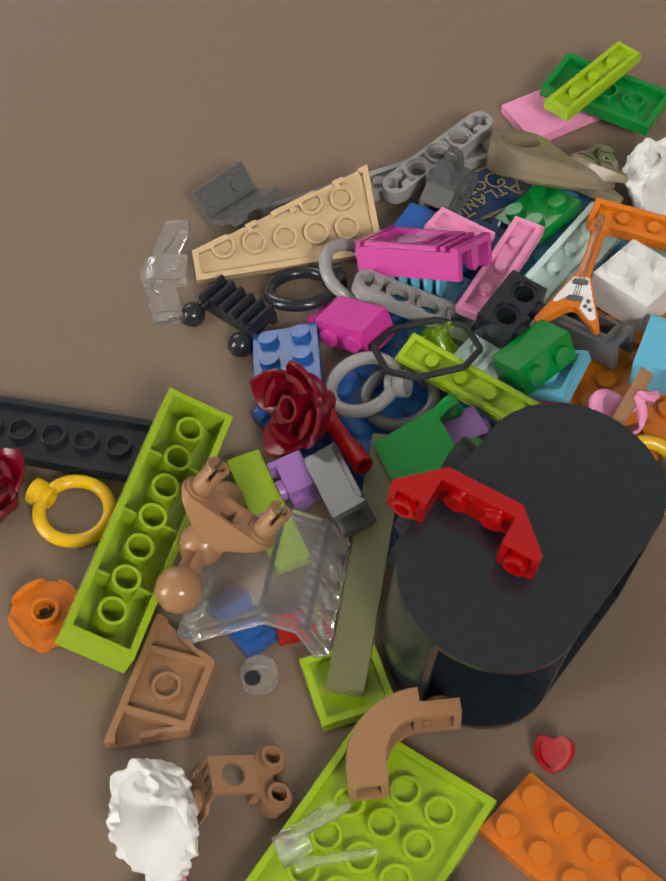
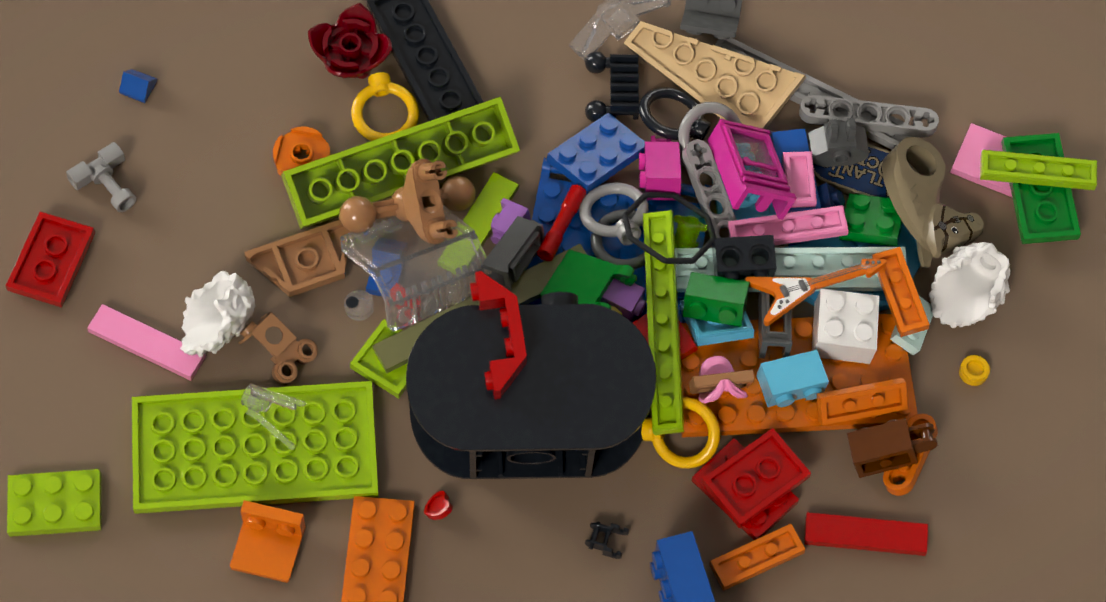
camera: 45 degrees right, 10 degrees up
dark red brick [249,361,336,457] -> none
medium nougat arch [346,687,462,802] -> none

